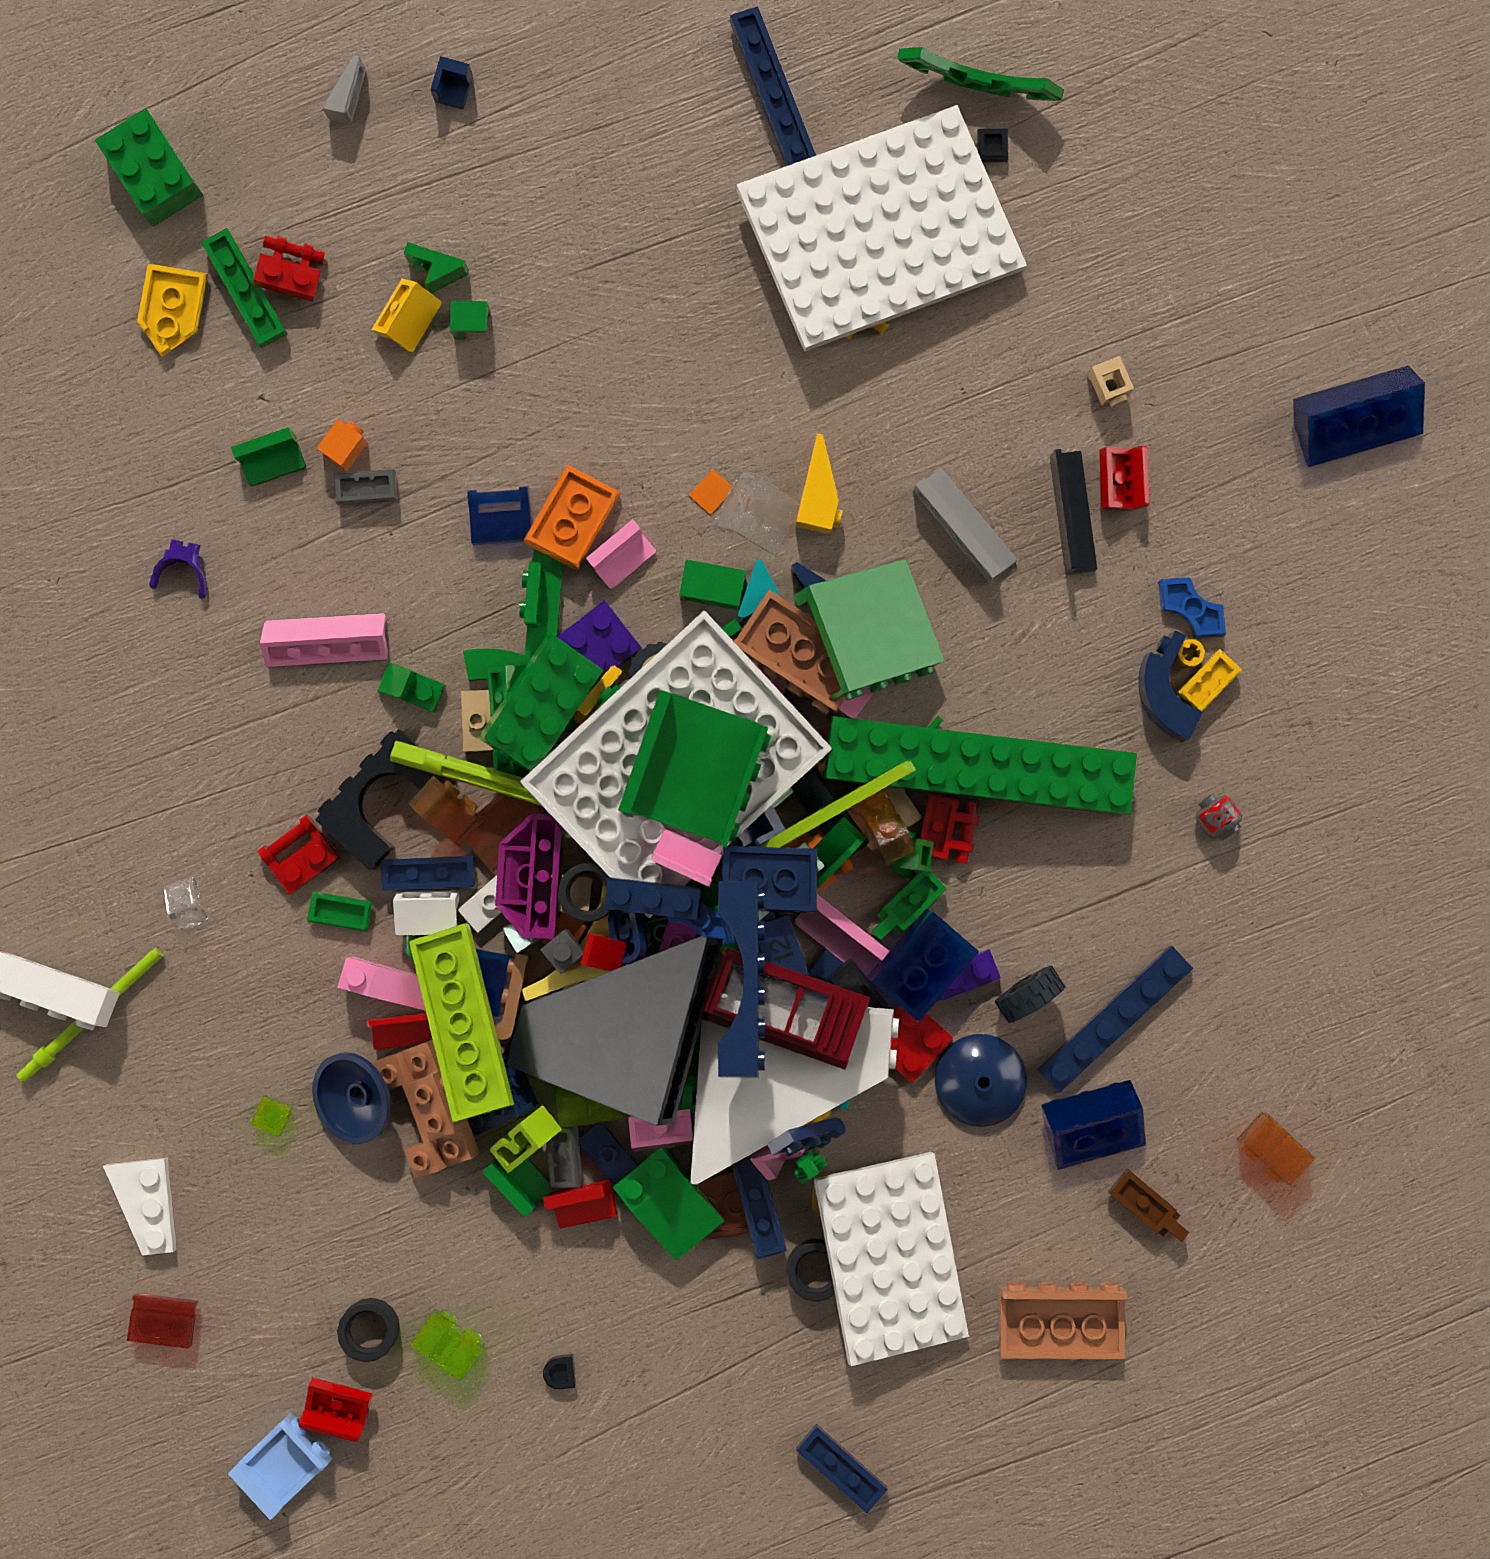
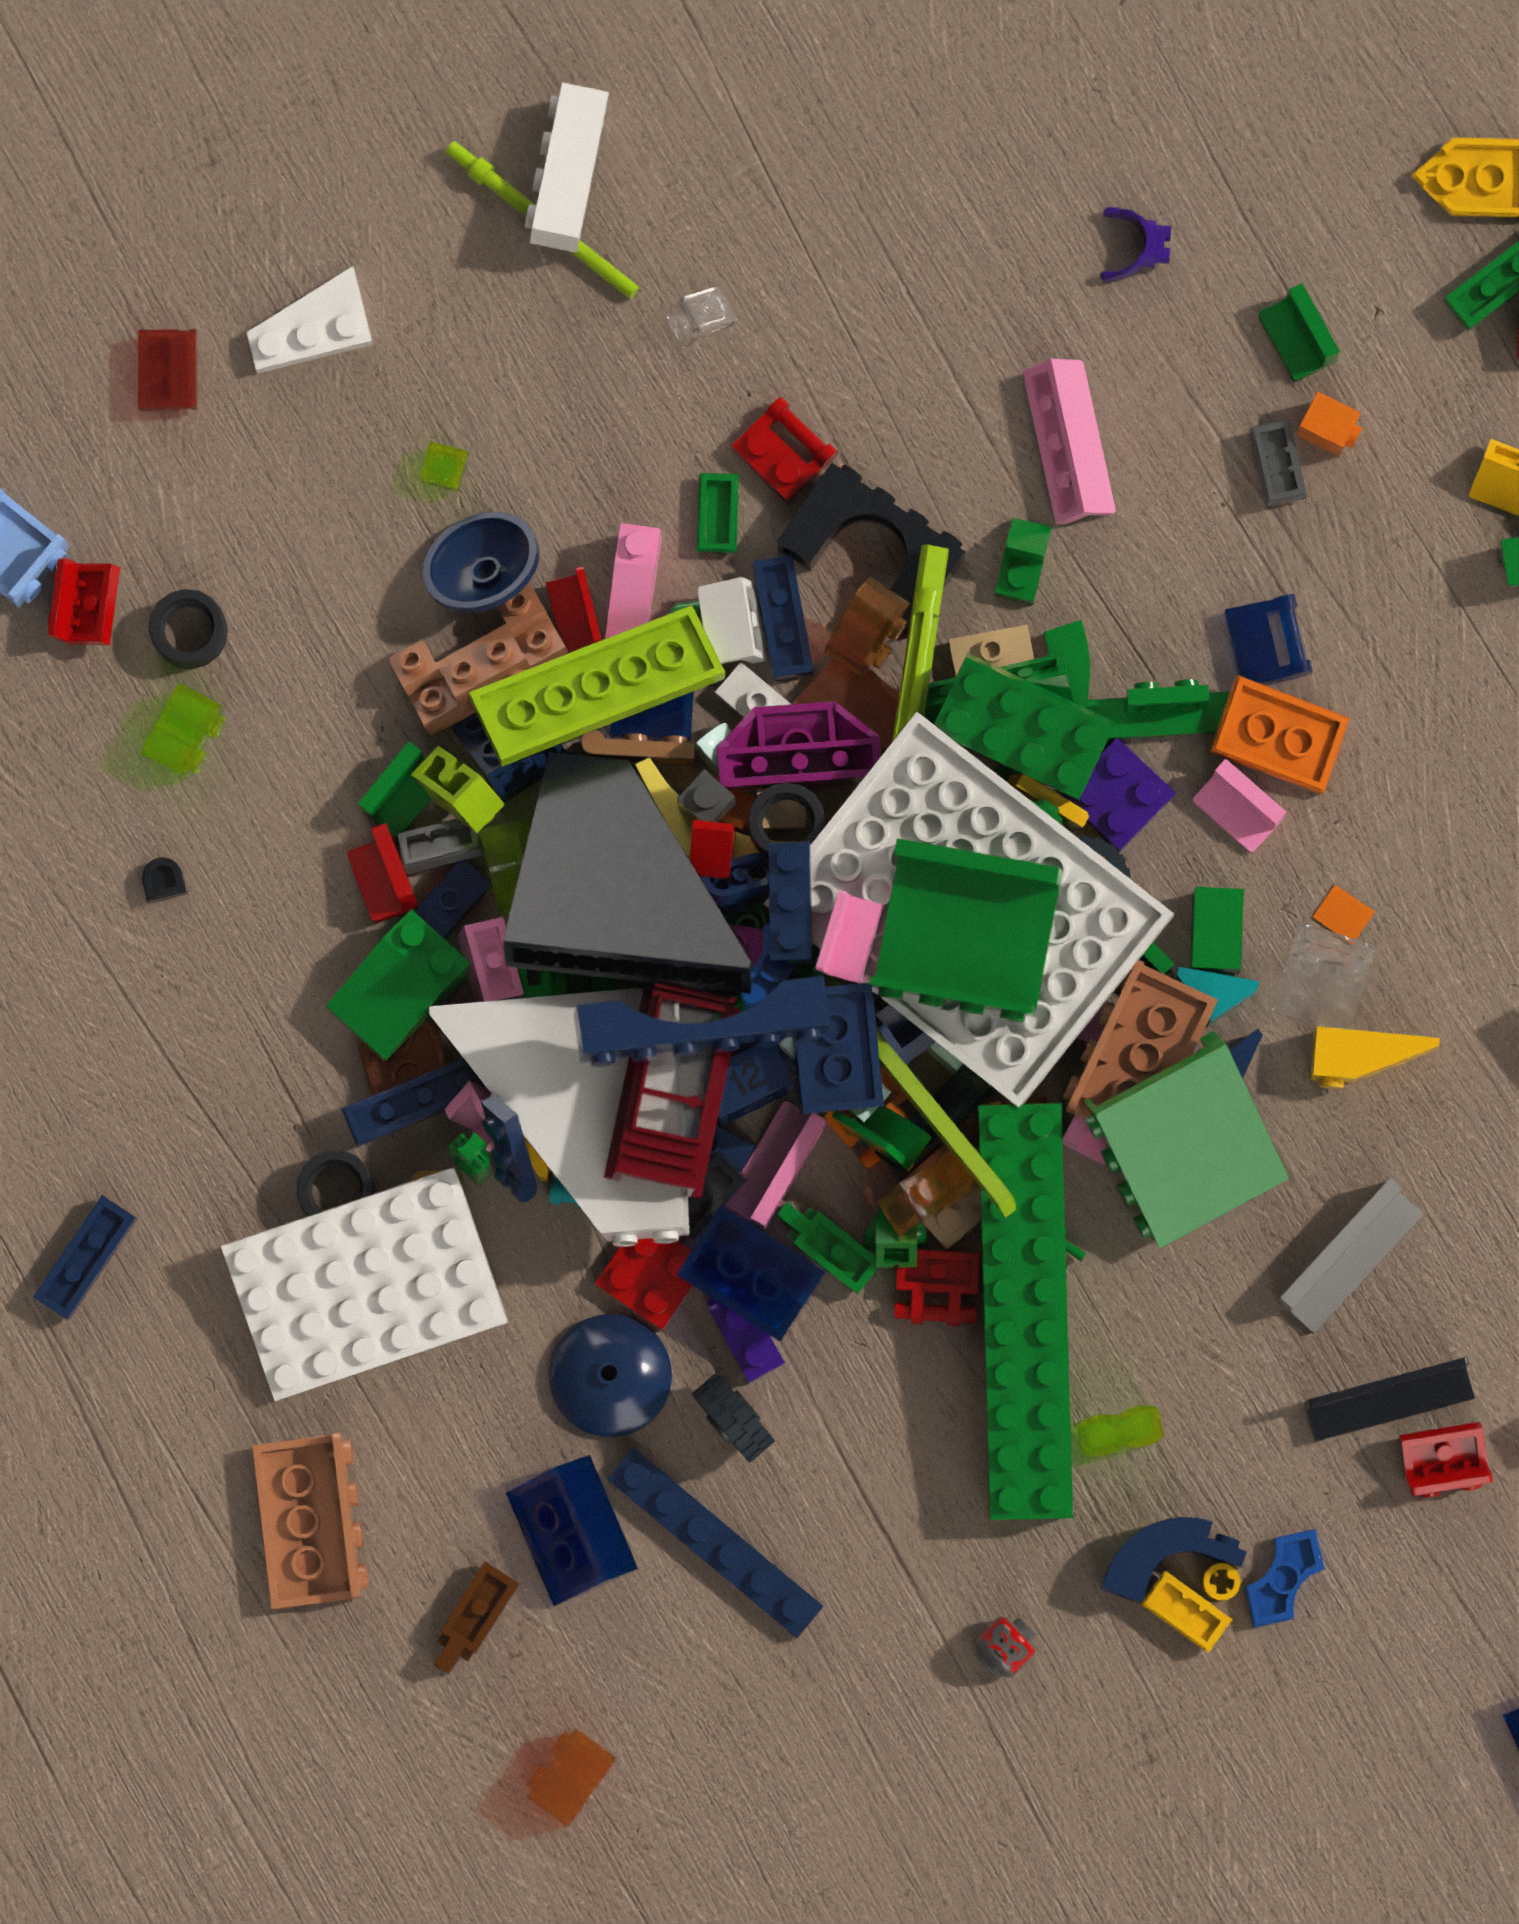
camera: 90 degrees right, 5 degrees down
none -> clear neon green brick [1075,1405,1165,1459]

